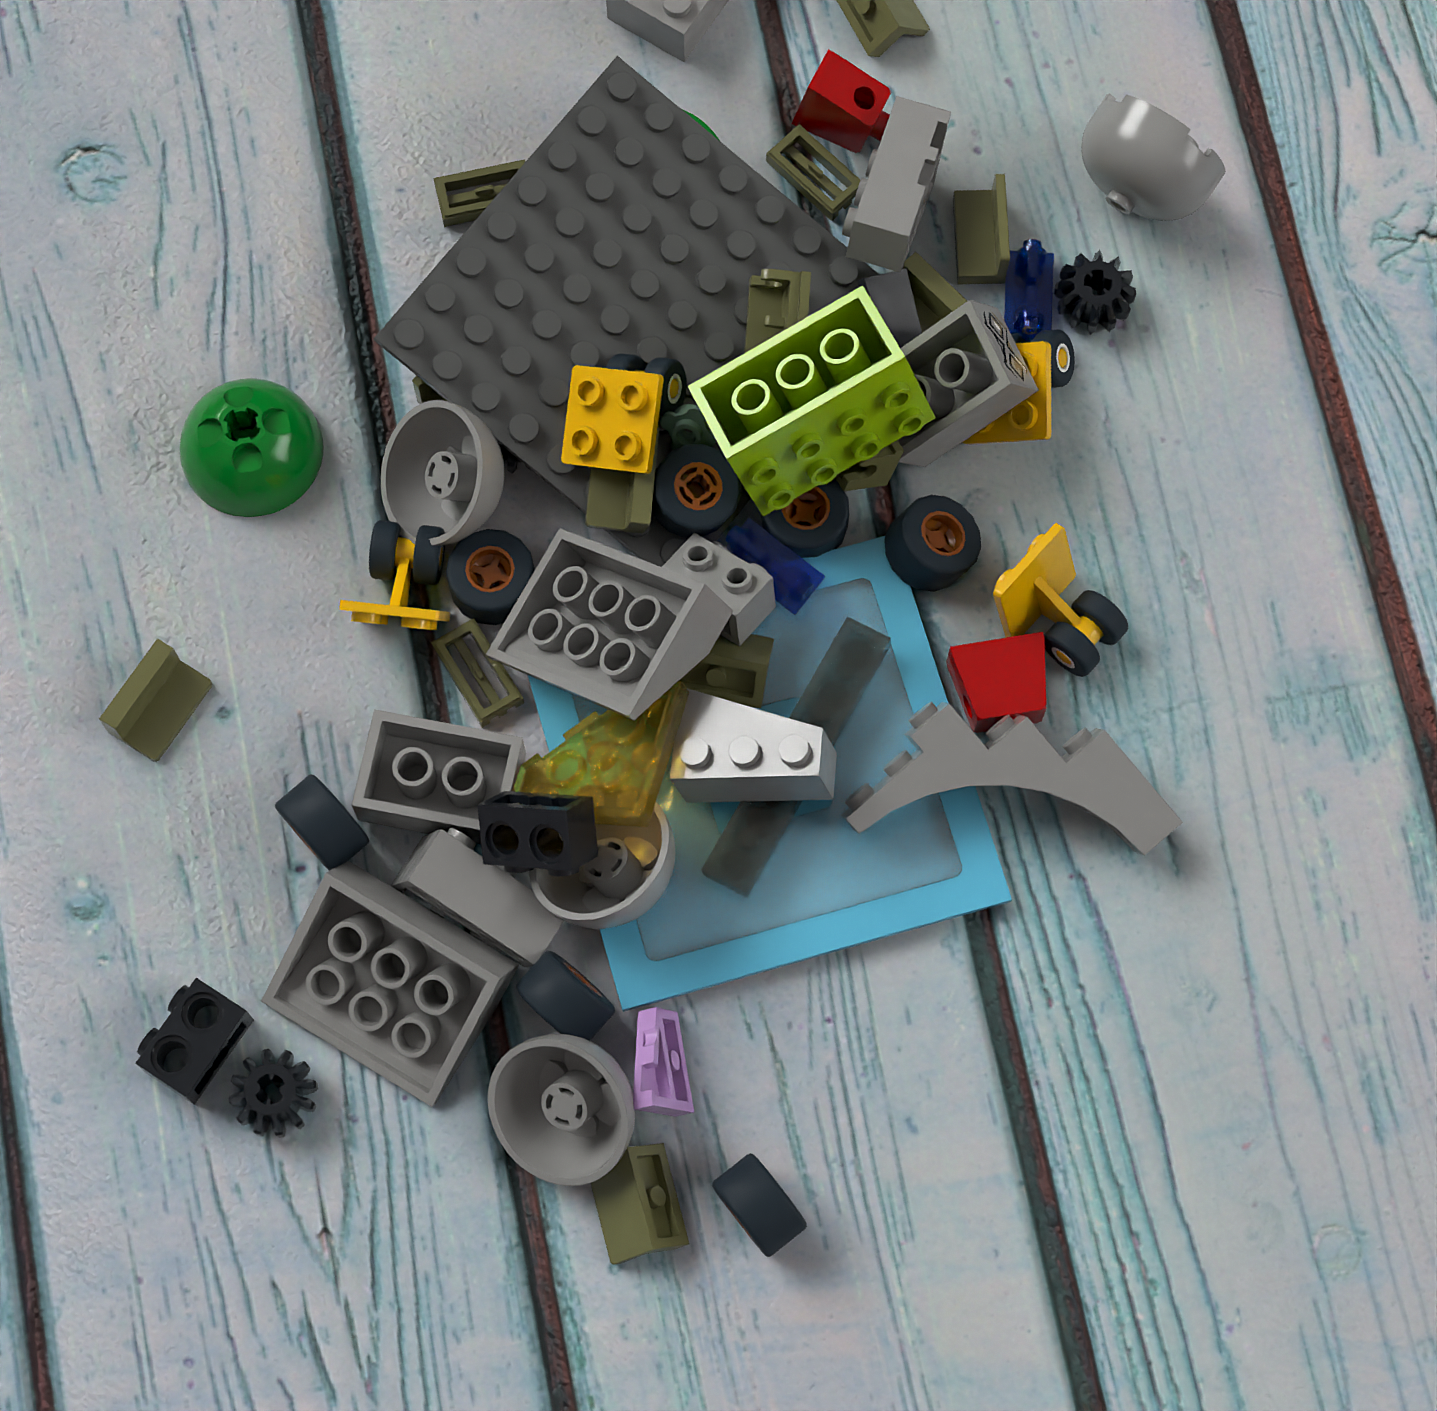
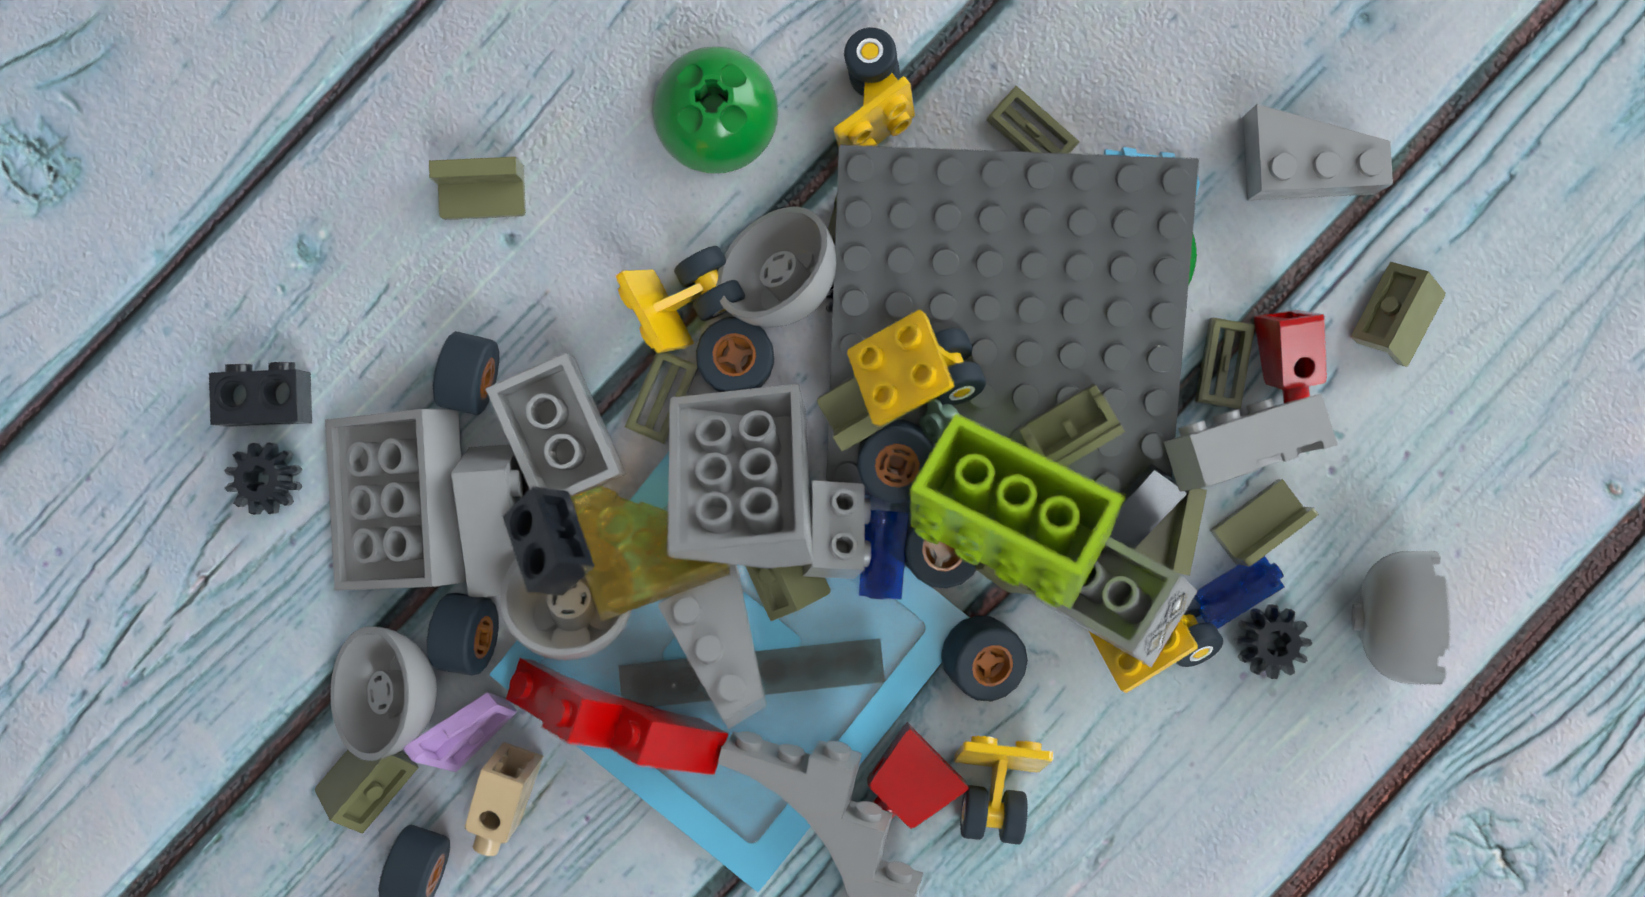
camera: 55 degrees right, 15 degrees up
none -> tan torso [465,742,544,856]
none -> red arch [505,658,729,775]
none -> yellow plate [833,27,915,147]

